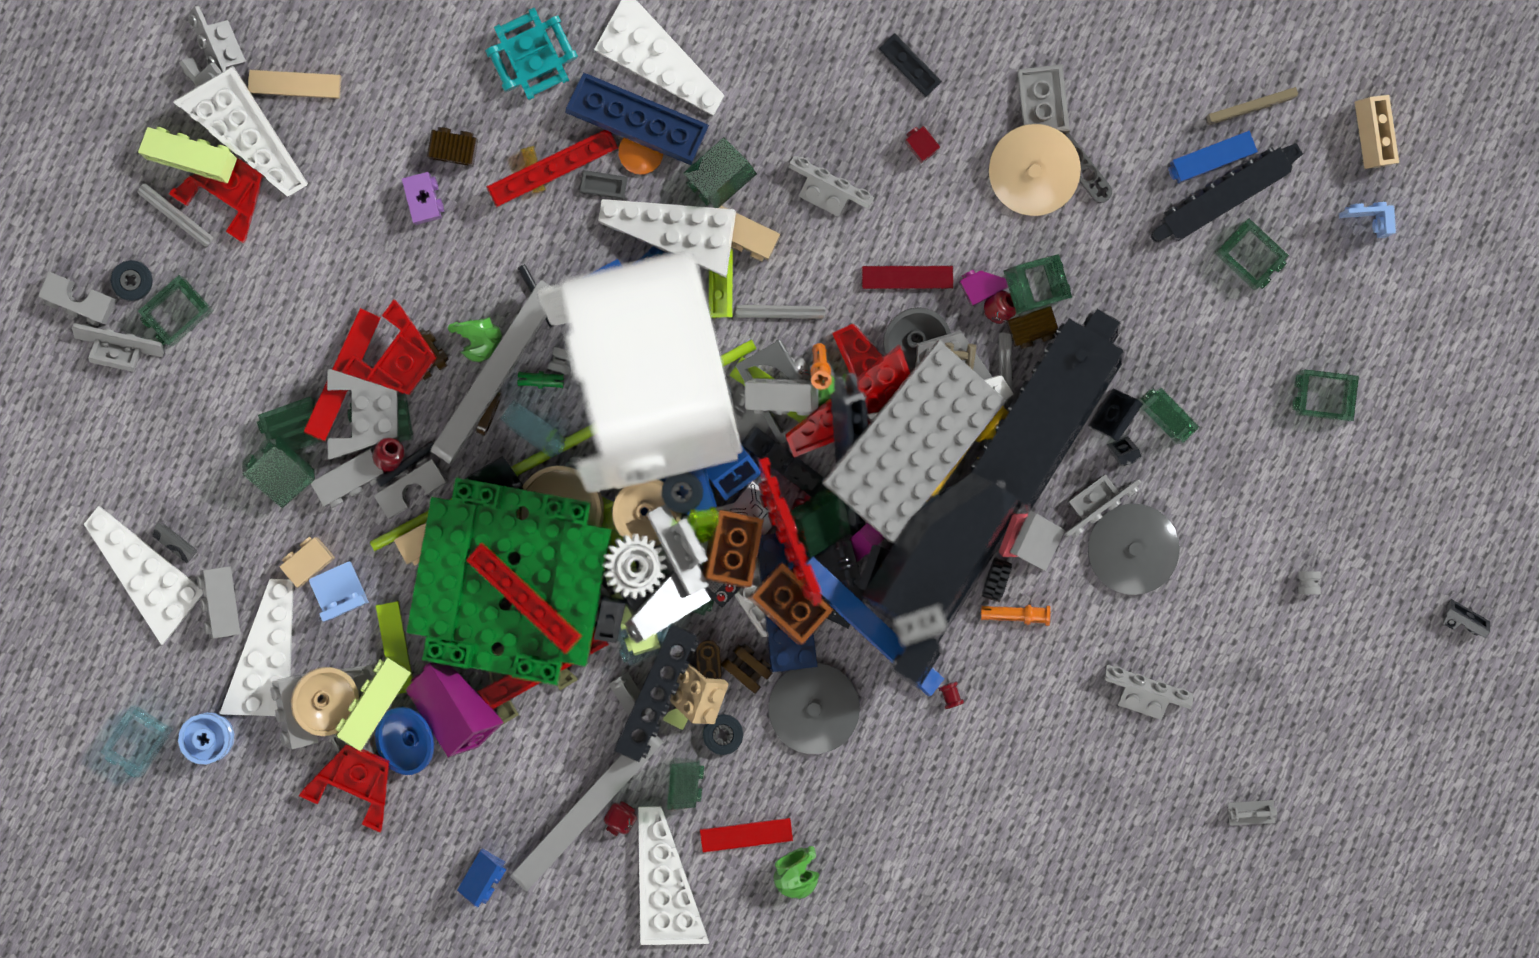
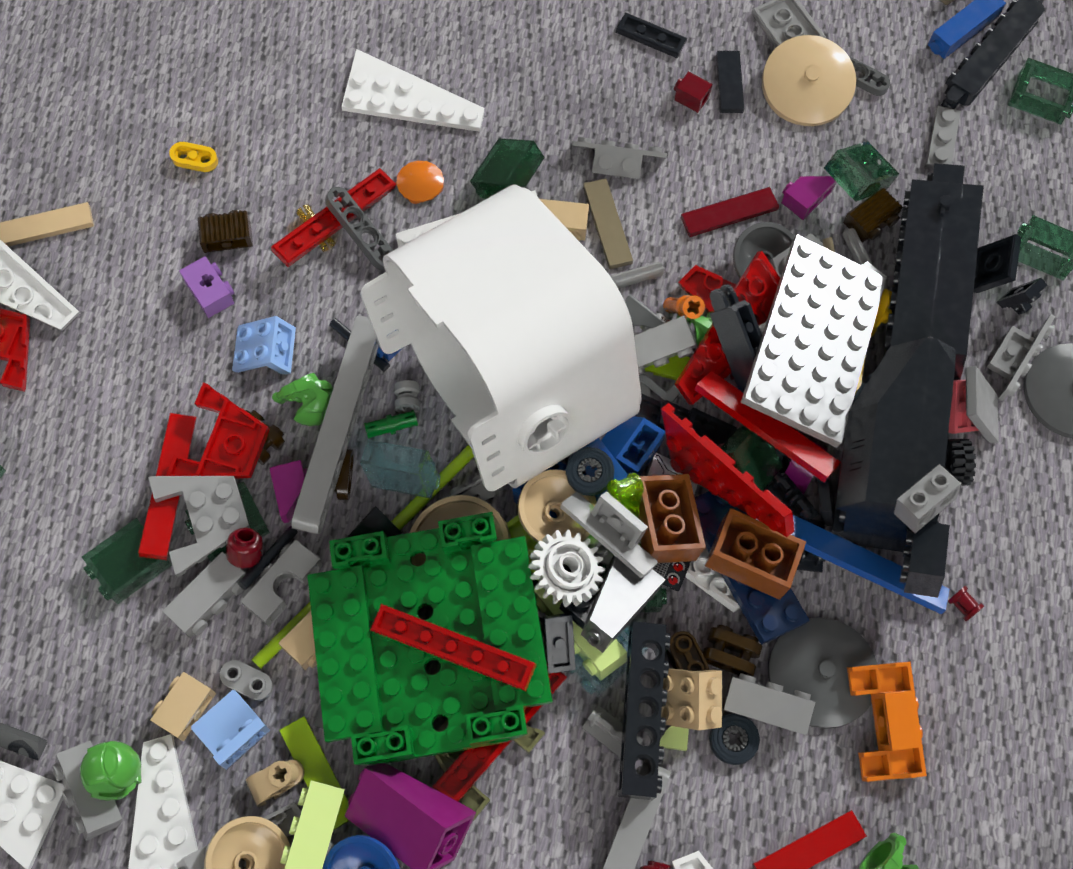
camera: 25 degrees left, 20 degrees down
clear green brick [242,435,315,508] -> none
teal brick [485,7,578,100] -> none
dark blue plate [565,72,709,165] -> none
dark grey tile [579,170,628,200] -> none
clear green slope [667,757,704,810] -> none
orange pin [981,605,1050,626] -> none
dark red head [984,291,1018,324] -> none
none -> bright green helmet [80,741,142,801]
none -> yellow plate [169,142,218,172]
none -> light grey plate [220,660,273,701]
none -> light blue bracket [232,316,296,374]
none -> tan piece [246,760,304,807]
none -> magenta slope [269,460,308,524]
none -> dark grey beam [325,187,393,270]
none -> dark tan tile [583,178,633,269]
none -> red tile [694,370,841,483]
none -> black tile [716,51,744,113]
none -> light grey brick [724,673,816,735]
none -> orange bracket [847,661,927,782]
none -> light grey plate [925,106,961,169]

